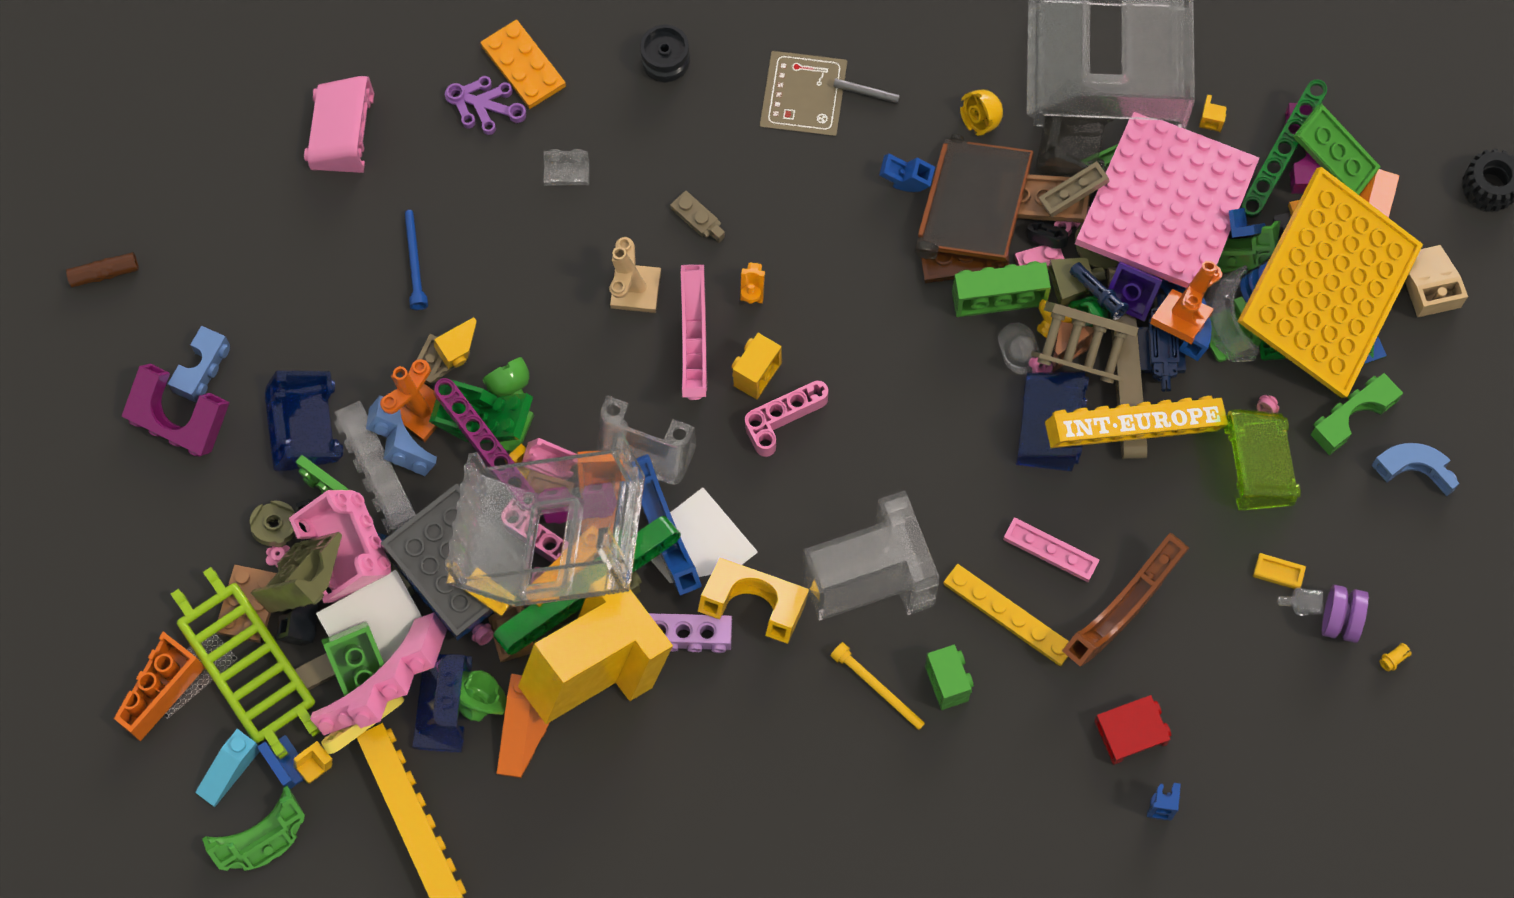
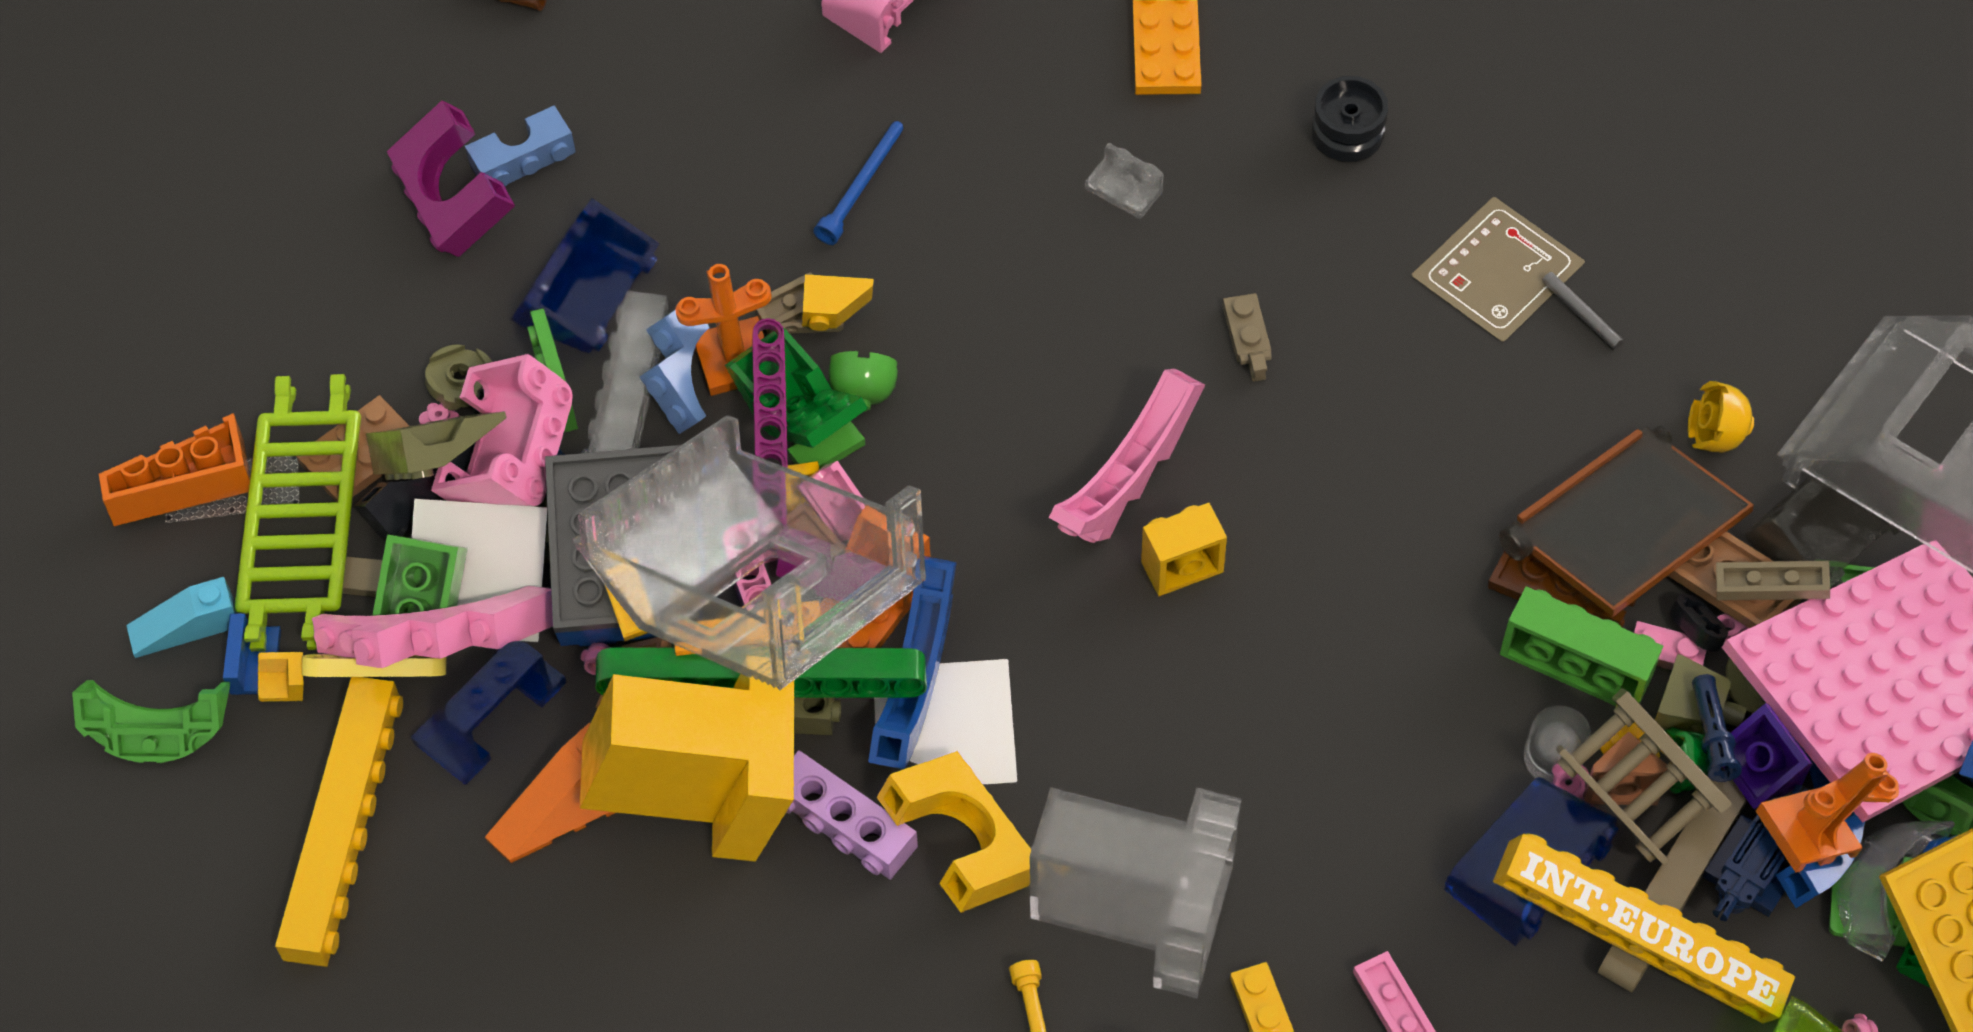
camera: 35 degrees right, 10 degrees down
medium lavender plant [445,76,526,135] -> none
bright green hat [453,670,507,722] -> none
clear windscreen [597,396,697,484] -> none
tan piece [609,237,661,313] -> none
light orange hips [740,262,765,304] -> none
bright pink beam [745,381,828,457] -> none
blue brick [879,153,935,192] -> none

